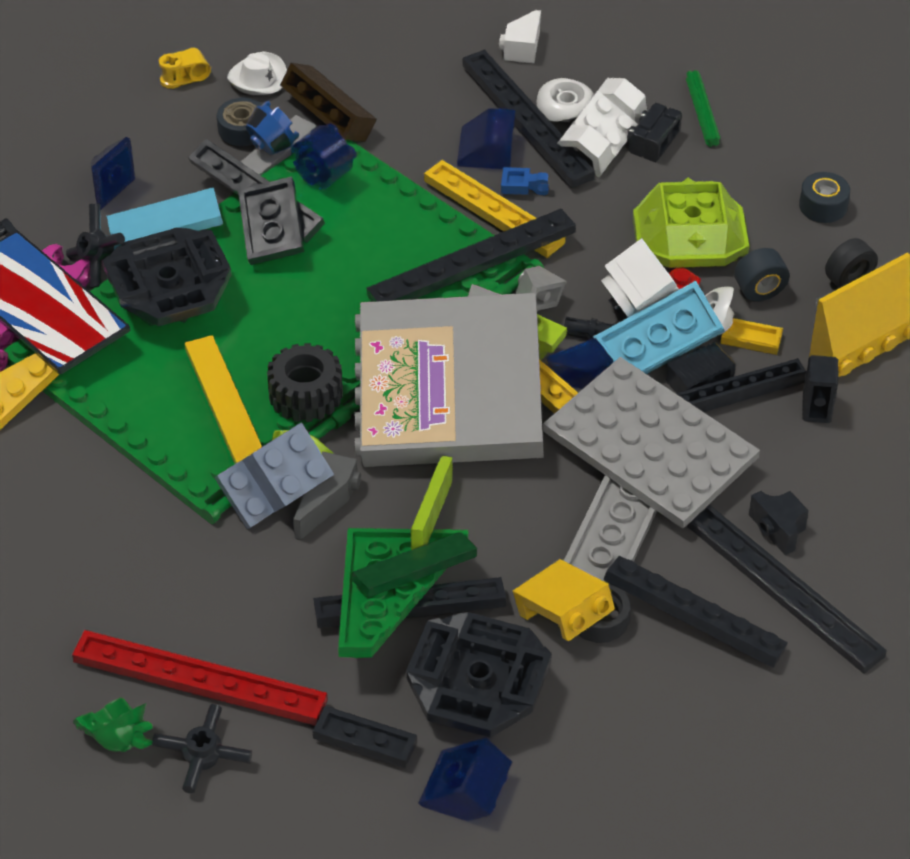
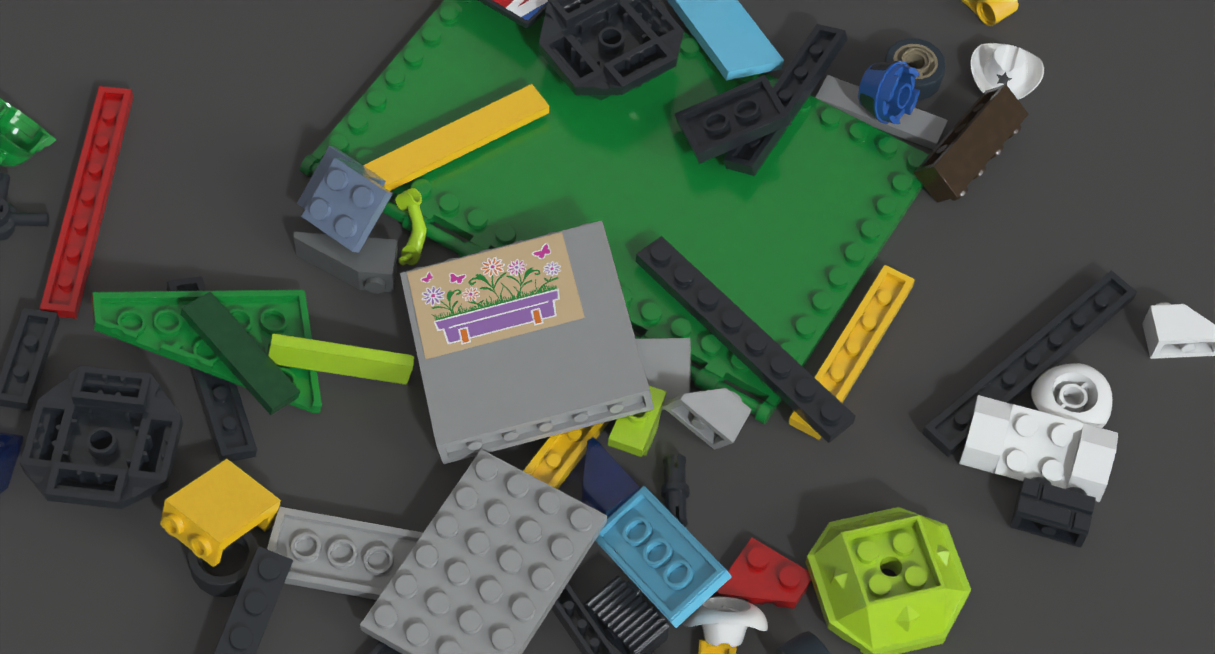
camera: 75 degrees right, 10 degrees up
black tyre [267,343,343,422] -> none
clear blue brick [291,123,357,190] -> none
clear blue slope [457,108,515,169] -> none
blue plate [501,167,549,195] -> none
white piece [601,238,679,317] -> none
green axle [686,70,720,147] -> none

